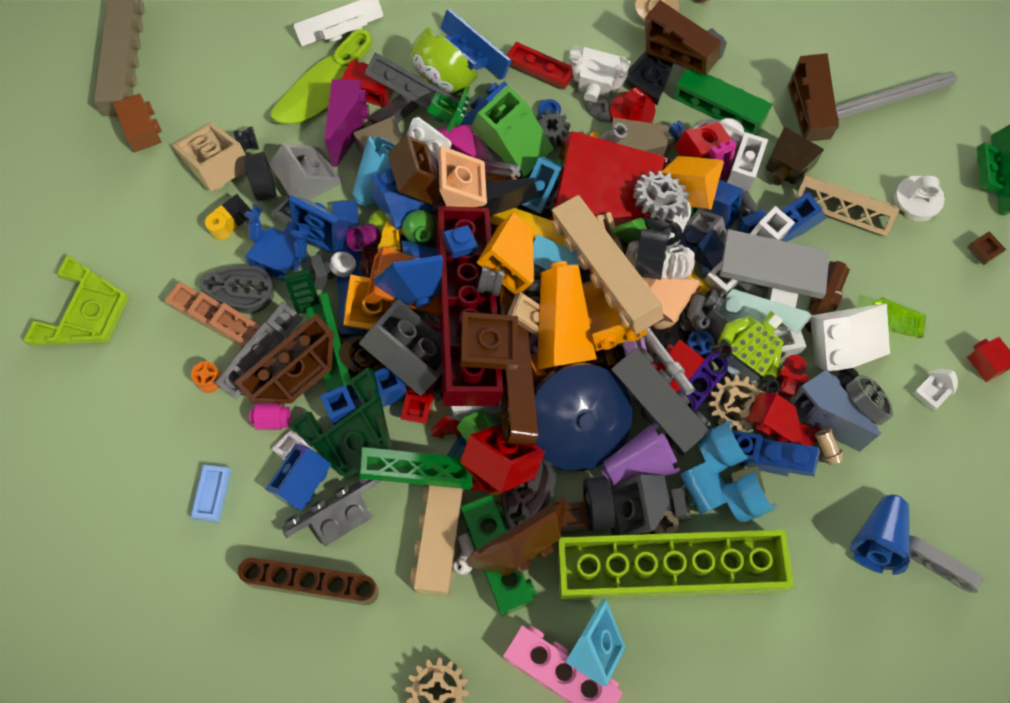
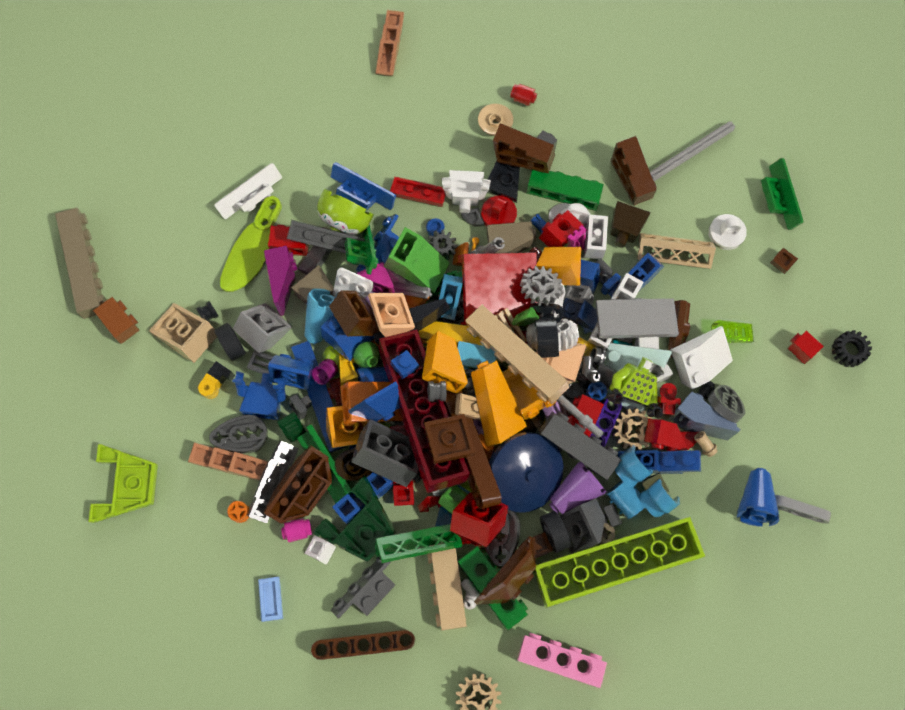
camera: 15 degrees left, 5 degrees up
blue brick [265,443,331,511] -> none
white tile [329,251,356,277] -> none
medium azure slope [565,599,626,686] -> none
white tile [912,369,958,412] -> none

